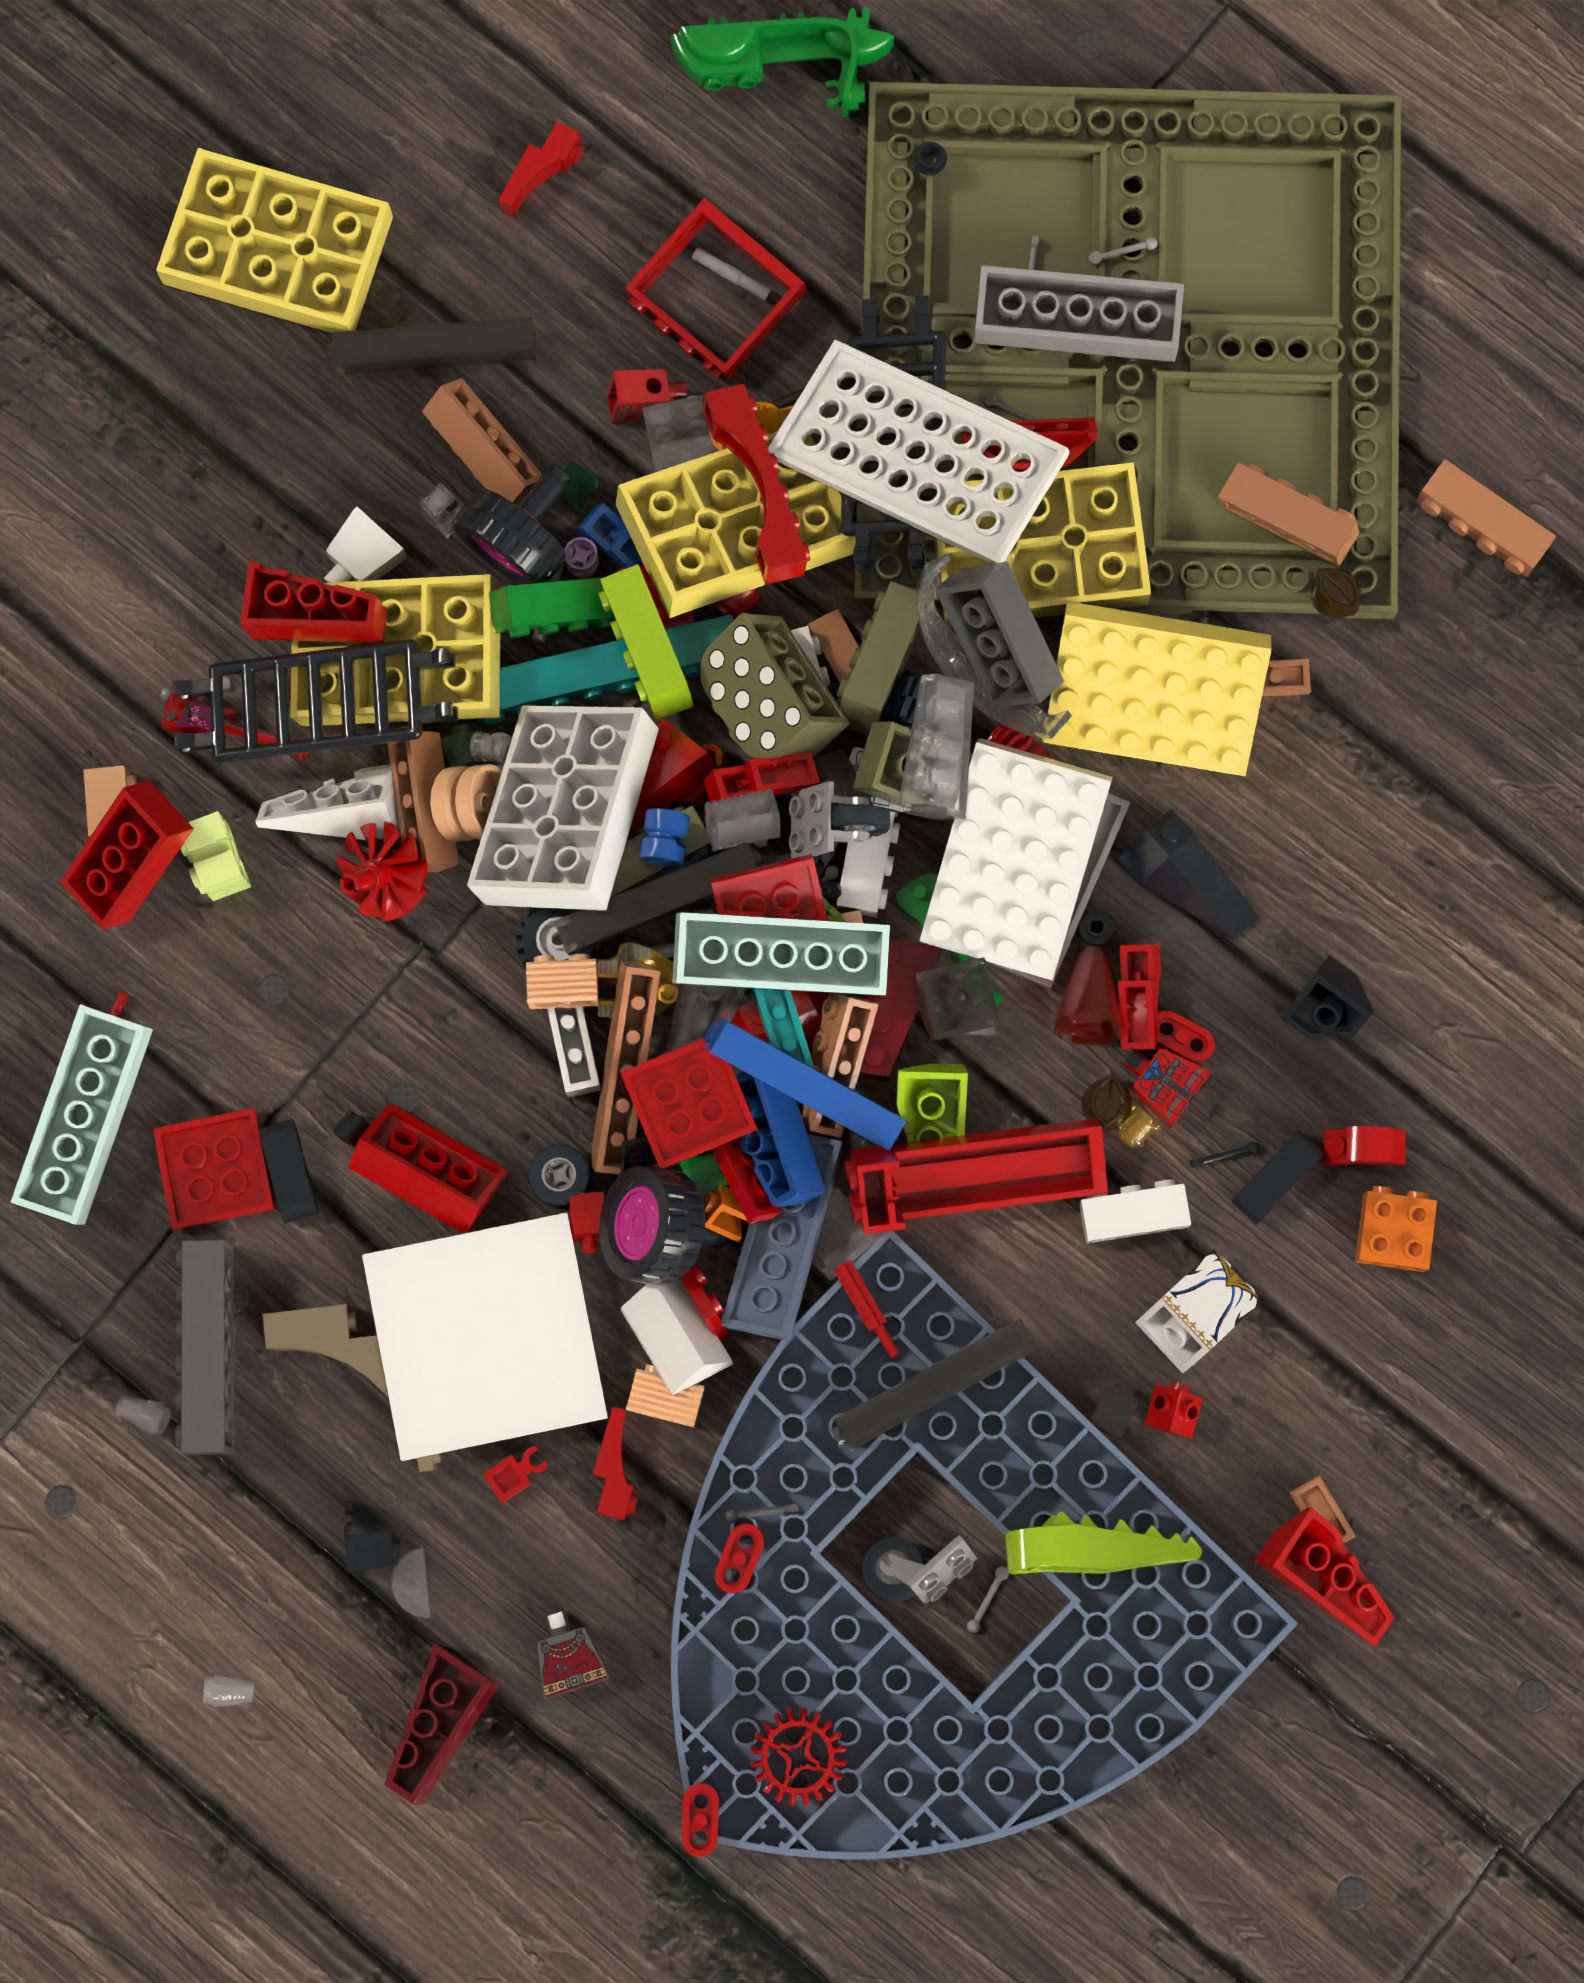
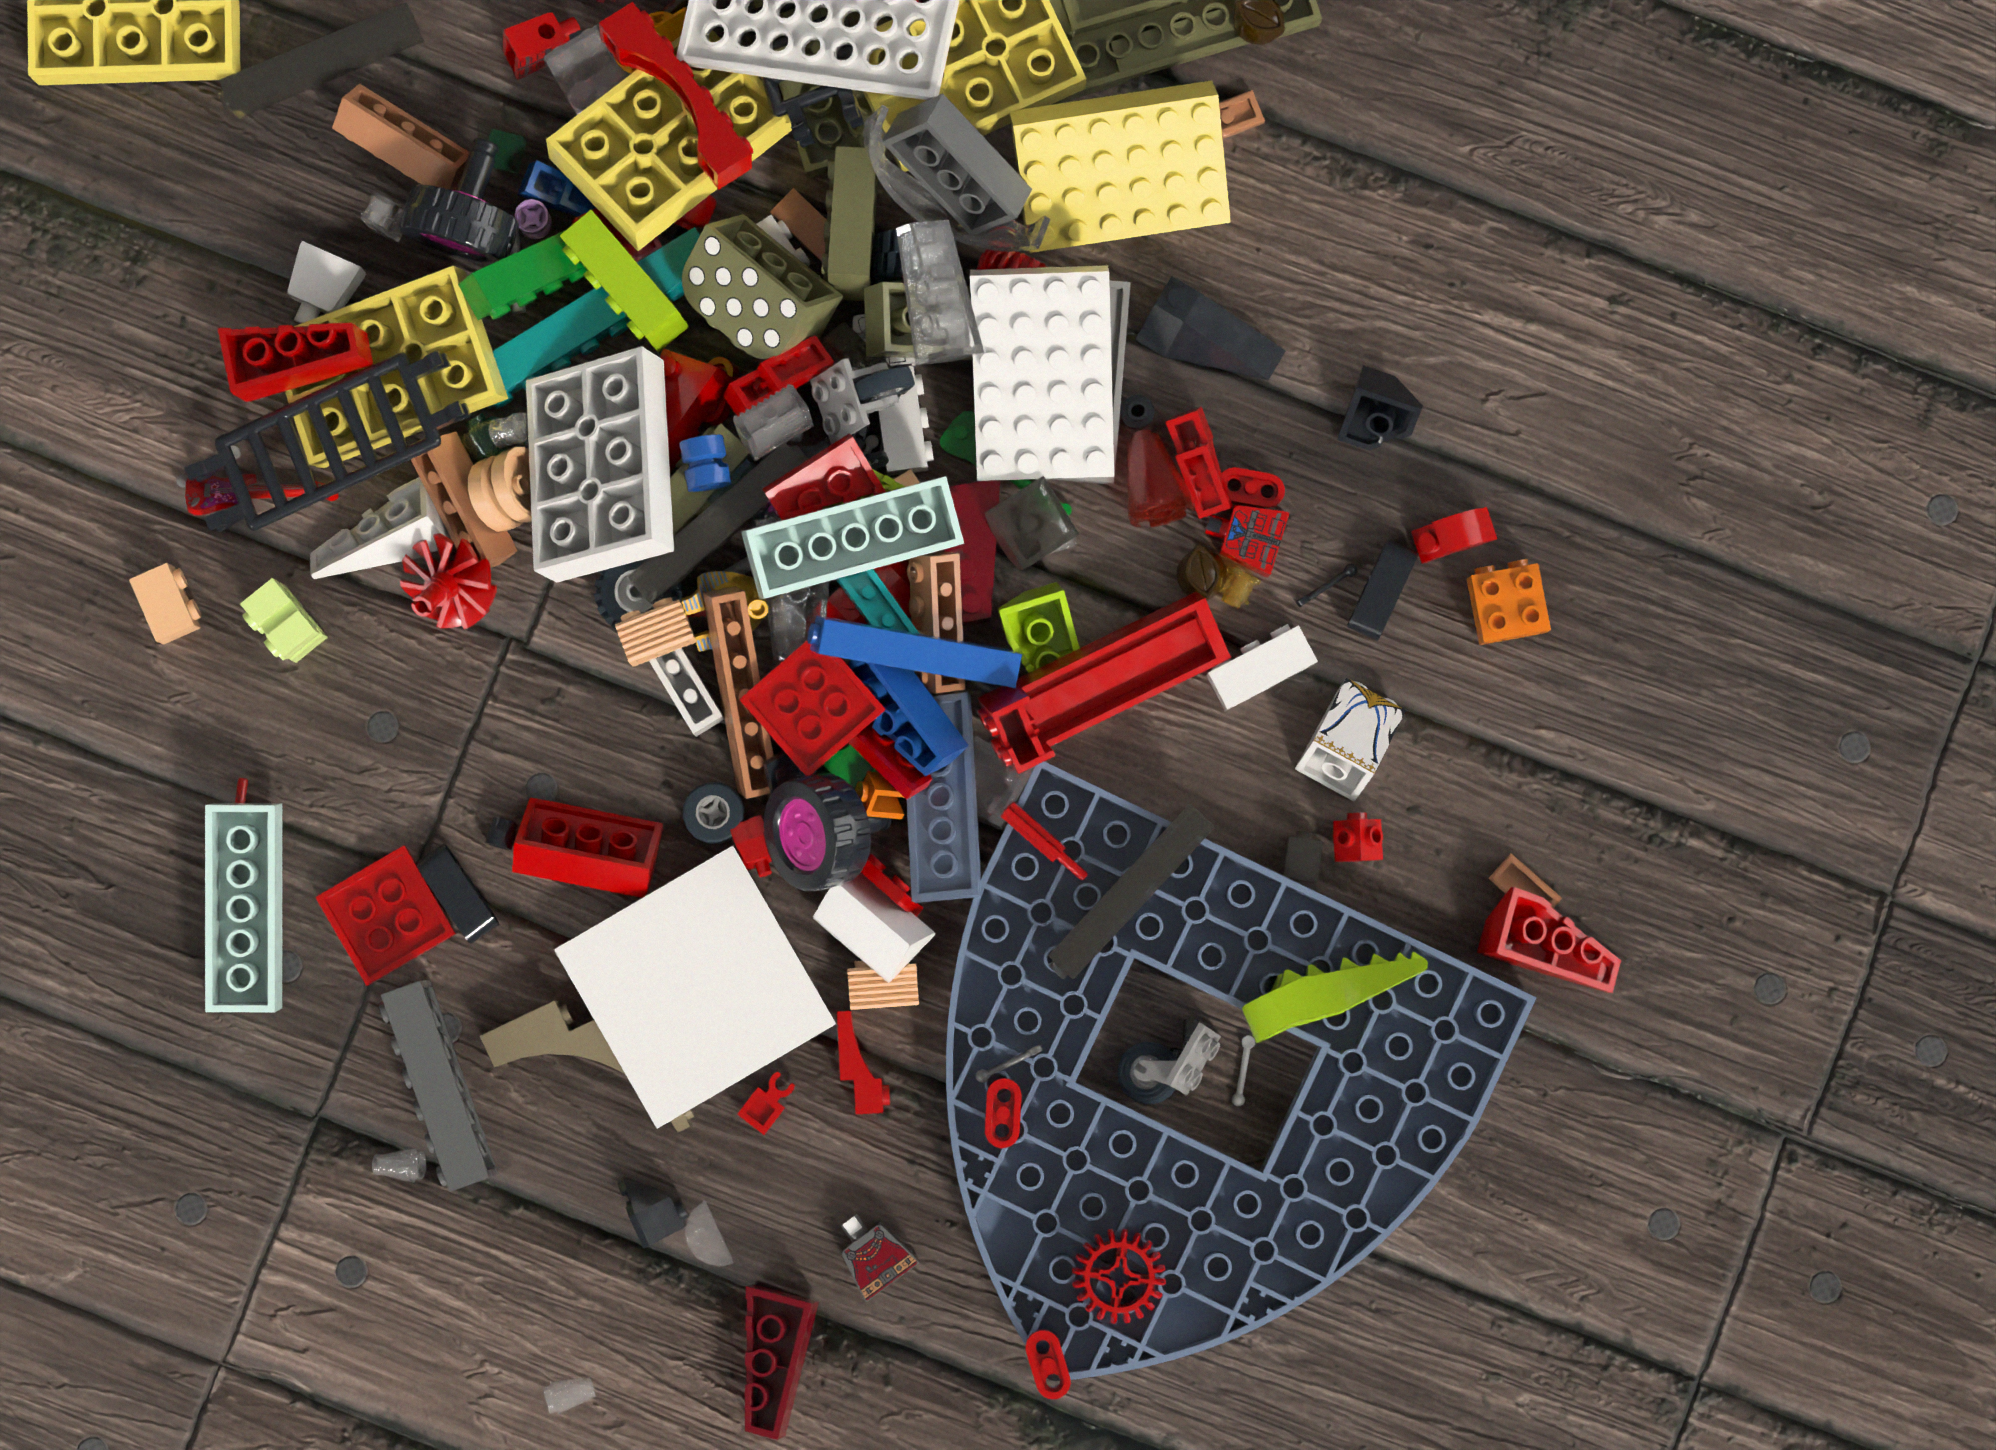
camera: 25 degrees left, 5 degrees up
red brick [60,780,194,930] -> none

